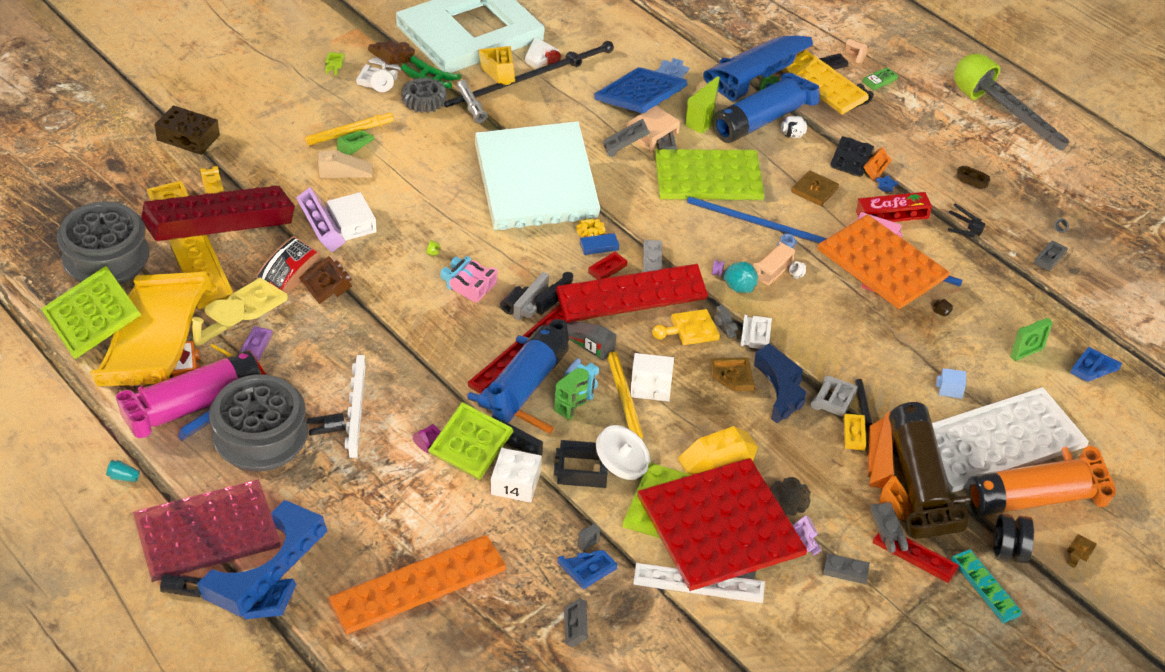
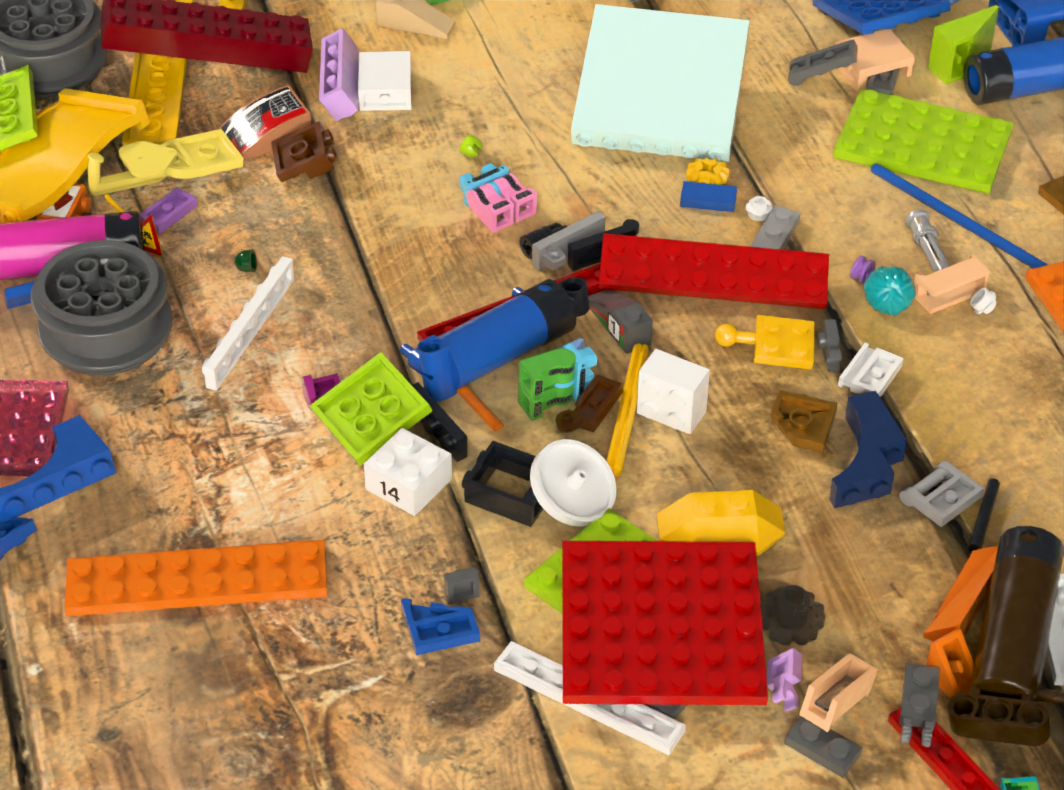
camera: 25 degrees right, 0 degrees up
black hinge [307,412,346,436] -> none
dark grey plate [564,598,588,648] -> none
red plate [588,252,628,280] -> none
medium blue plate [777,234,797,249] -> none
yellow plate [844,414,866,450] -> none
none -> dark green hinge [234,249,257,272]
none -> reddish brown hinge [555,375,624,432]
none -> white plate [746,196,773,221]
none -> light nougat window [799,653,878,732]
none -> light grey pin [905,209,949,272]

